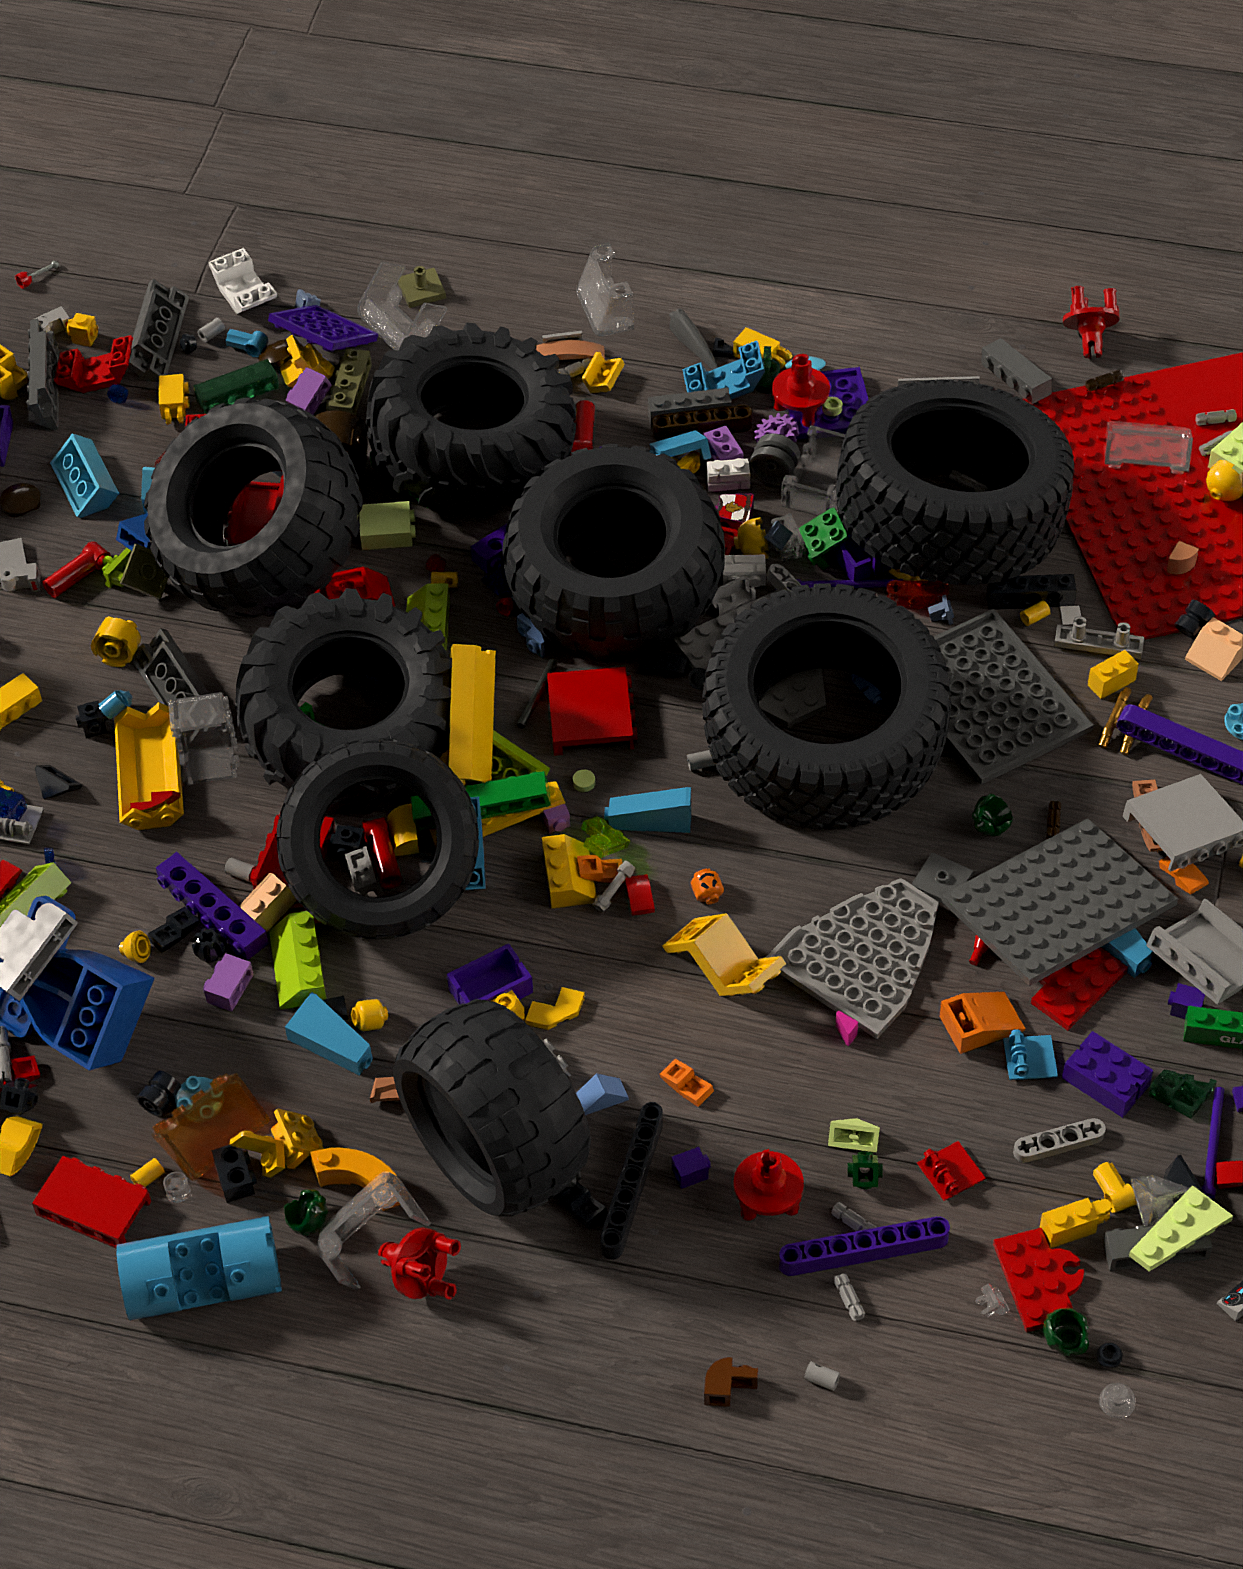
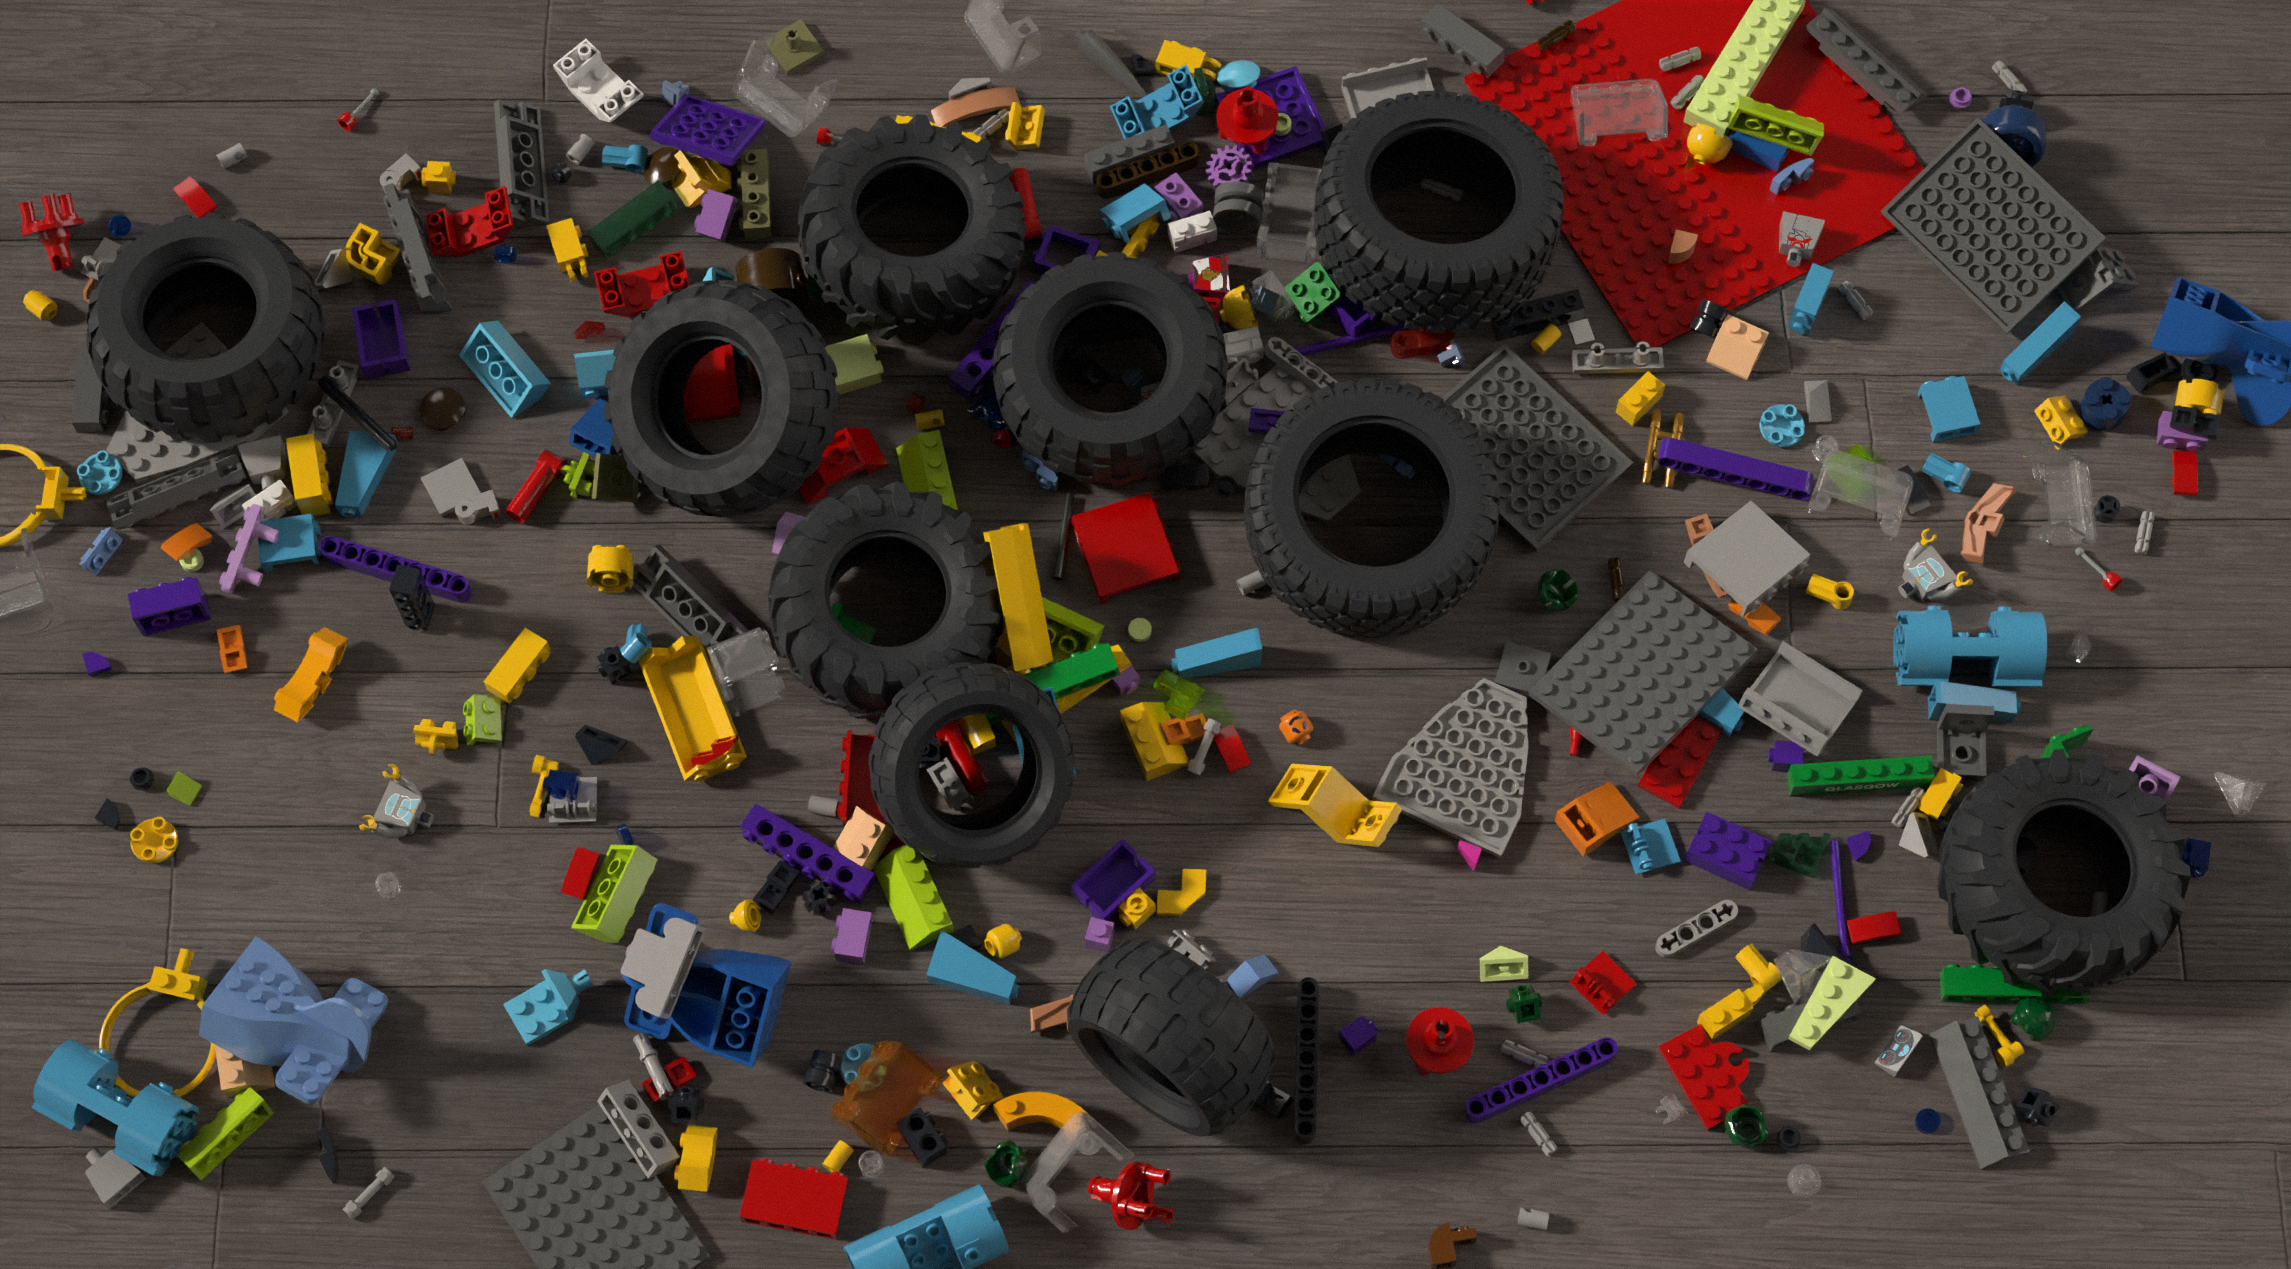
camera: 15 degrees left, 15 degrees up
yellow bracket [230,1131,285,1178] -> none
orange slope [660,1059,714,1107] -> none

